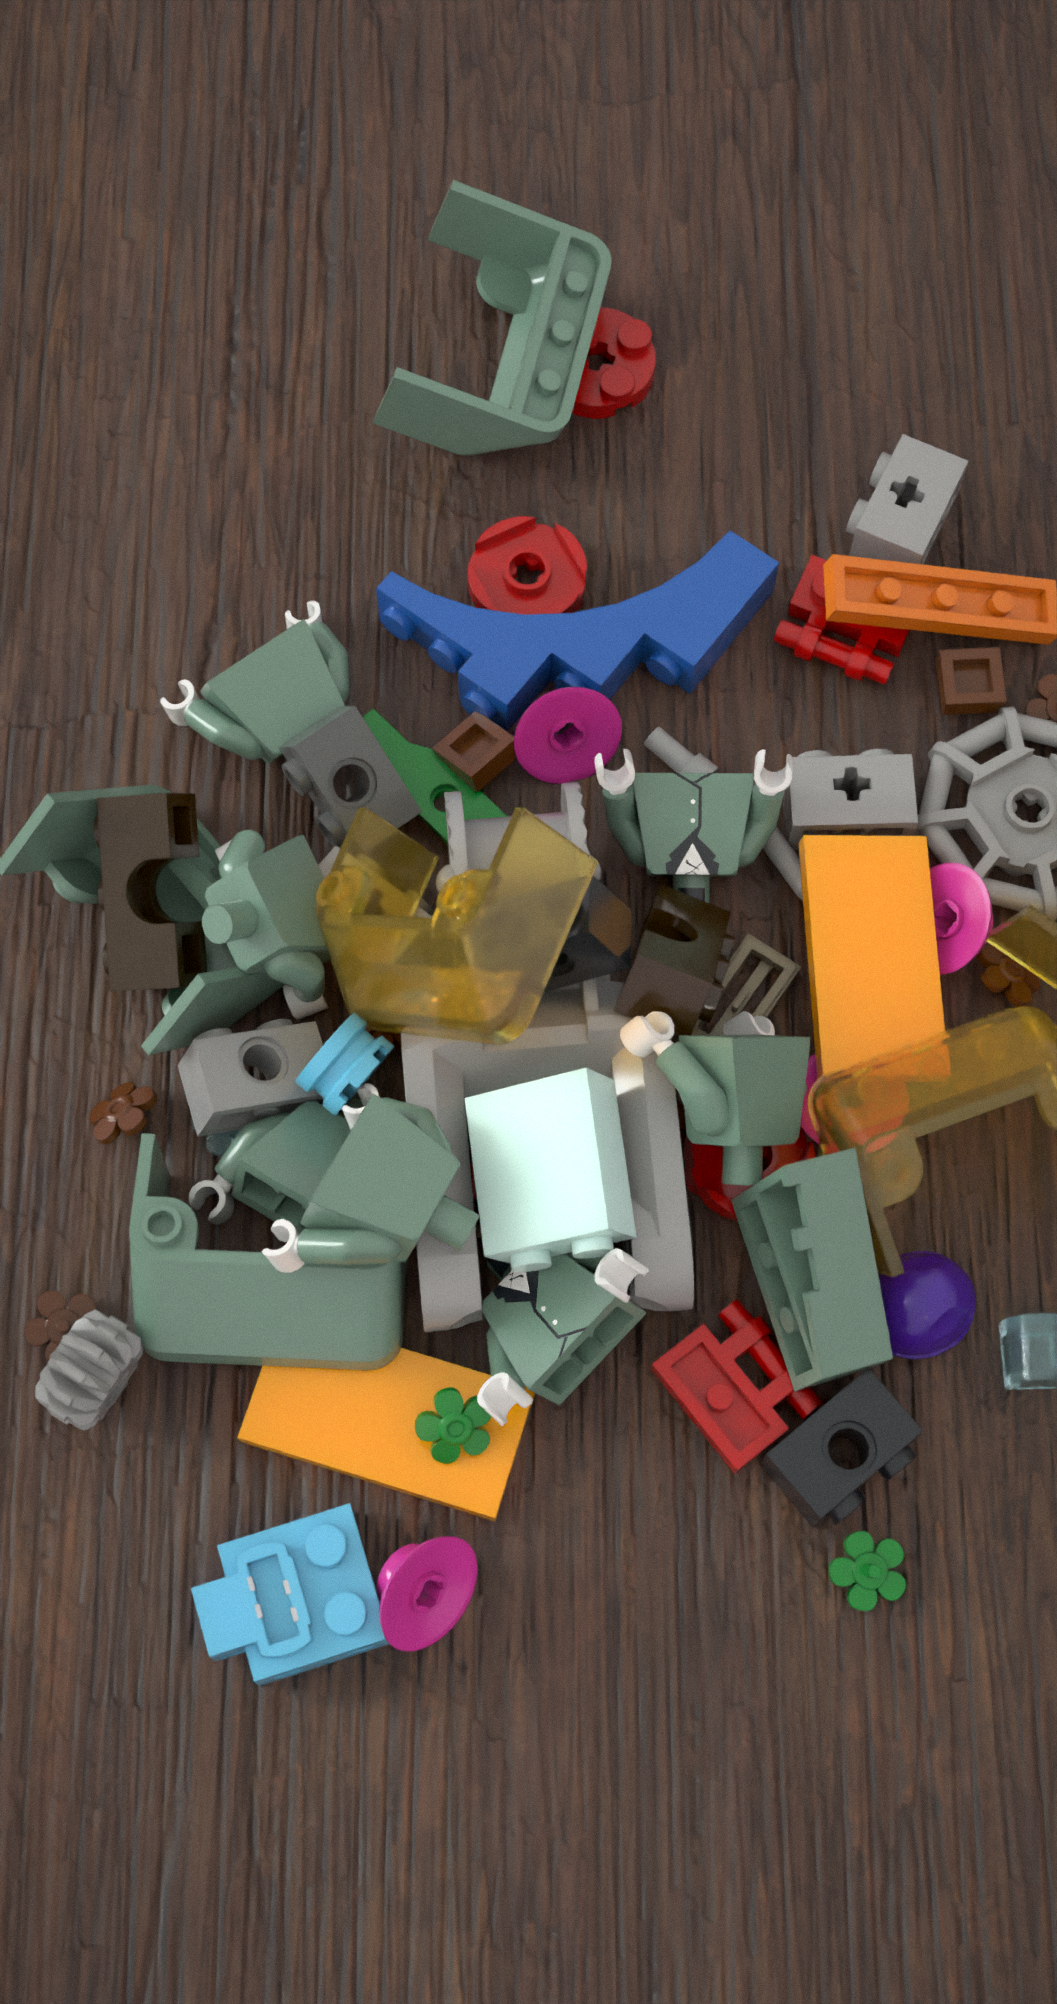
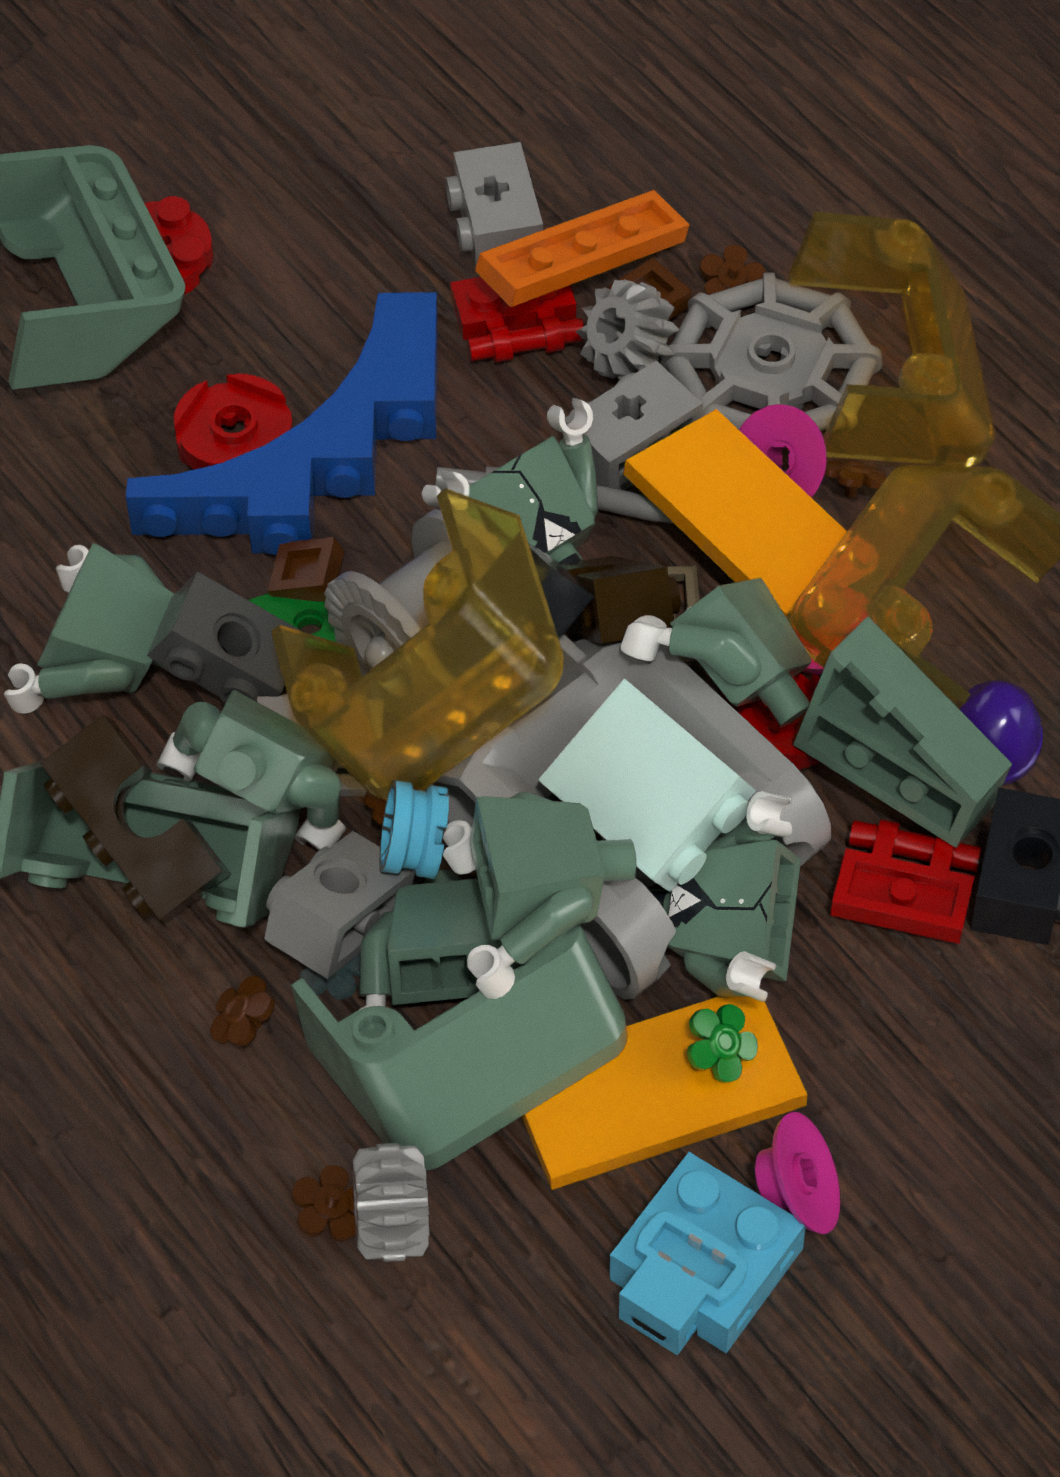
camera: 35 degrees left, 15 degrees down
dark pink piece [514,687,622,784] -> none
none -> light grey gear [575,279,680,379]

